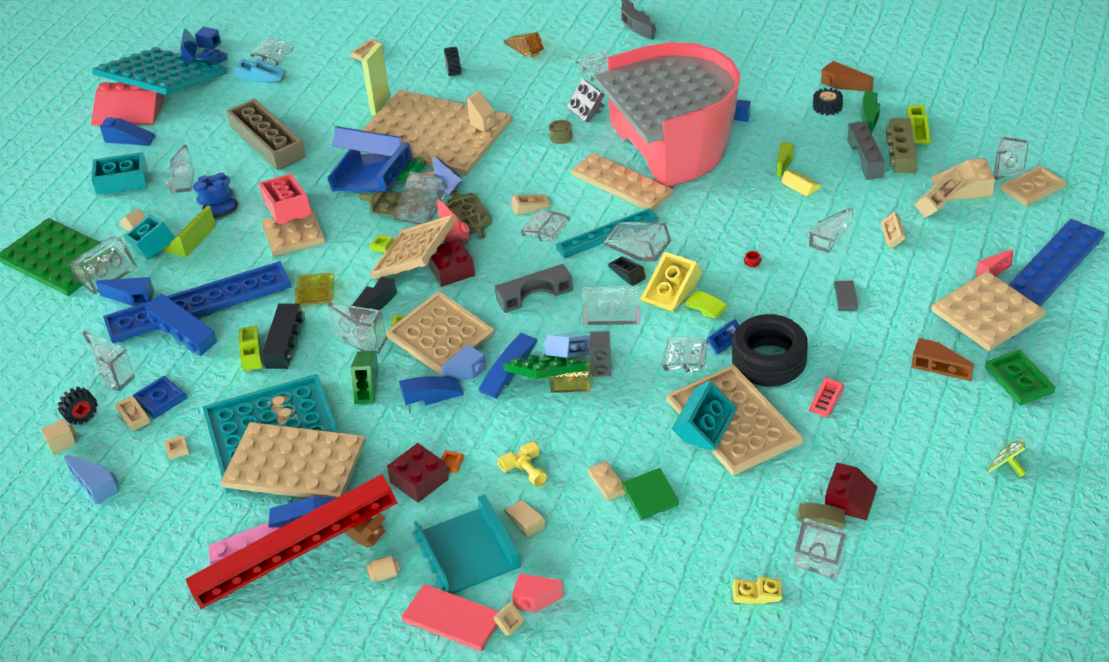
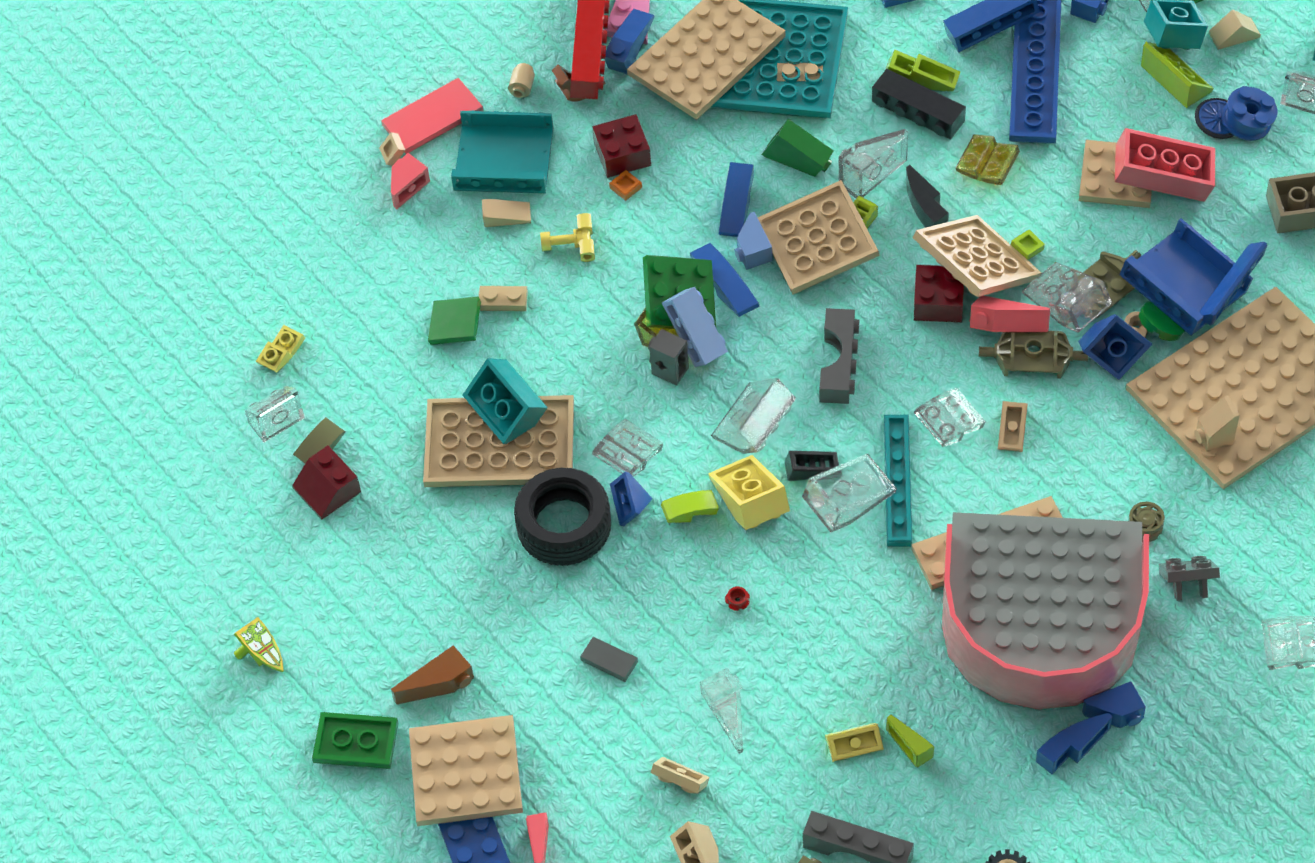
camera: 120 degrees right, 15 degrees up
coral slope [809,377,844,418] -> none

